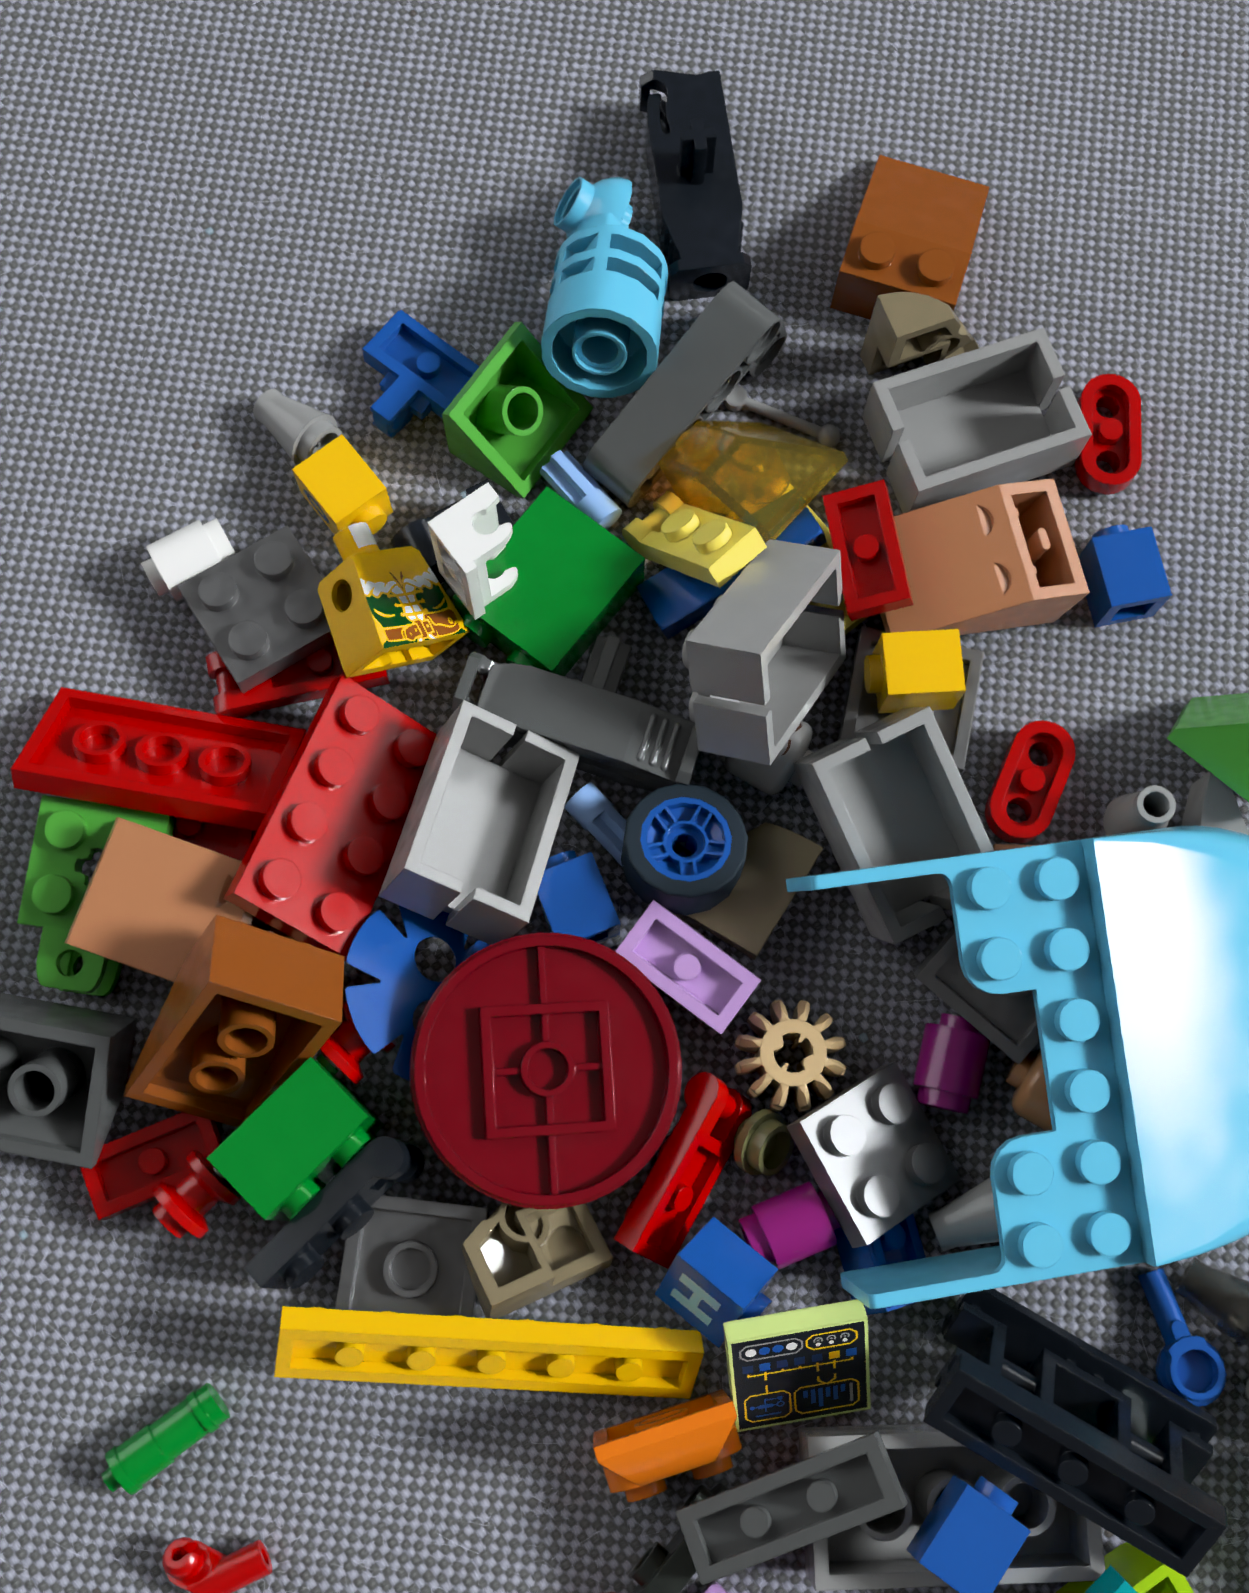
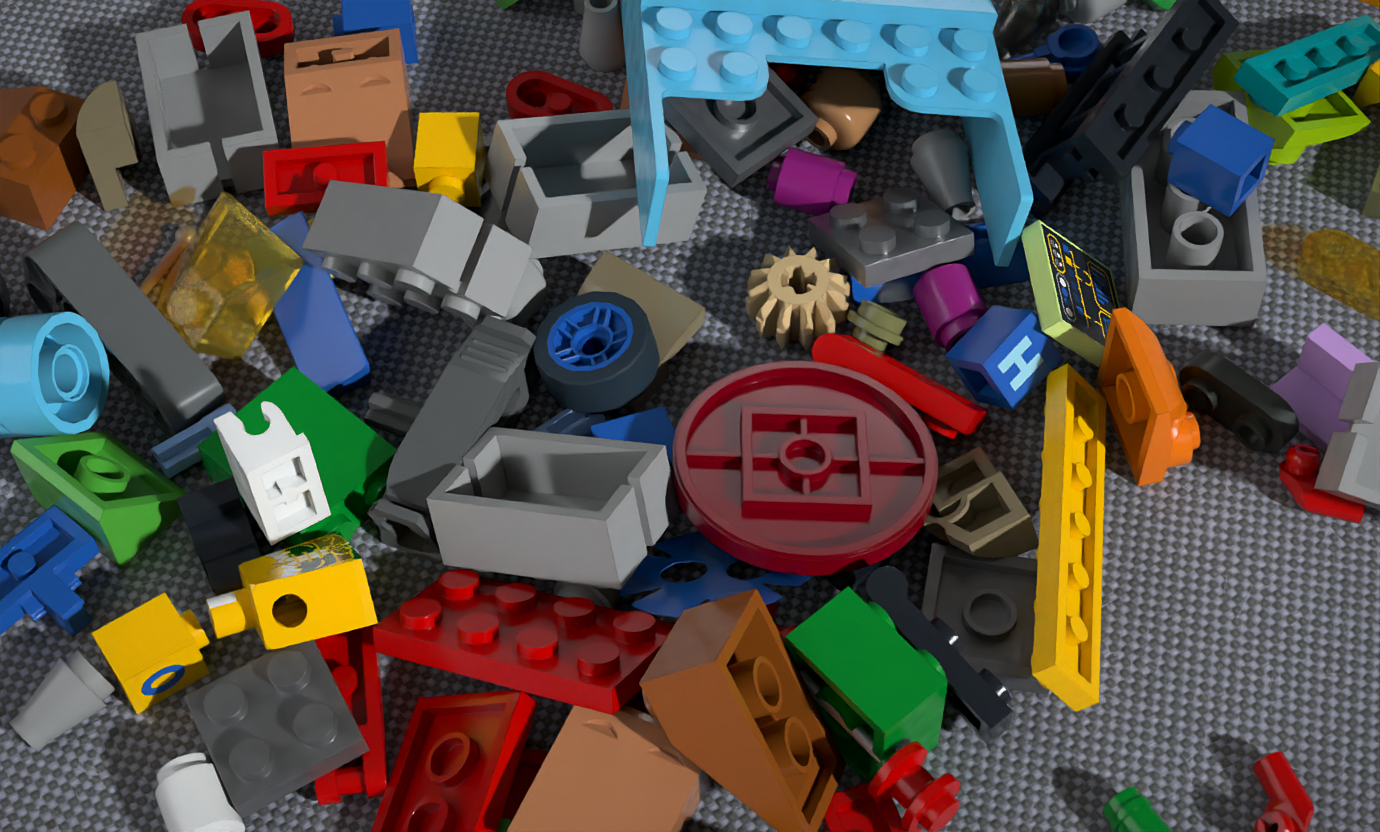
camera: 80 degrees left, 20 degrees down
lavender panel [615,900,761,1034] -> none
light yellow plate [622,491,767,588] -> none
dark grey plate [675,1430,908,1585] -> none
none -> dark orange brick [1000,58,1067,118]

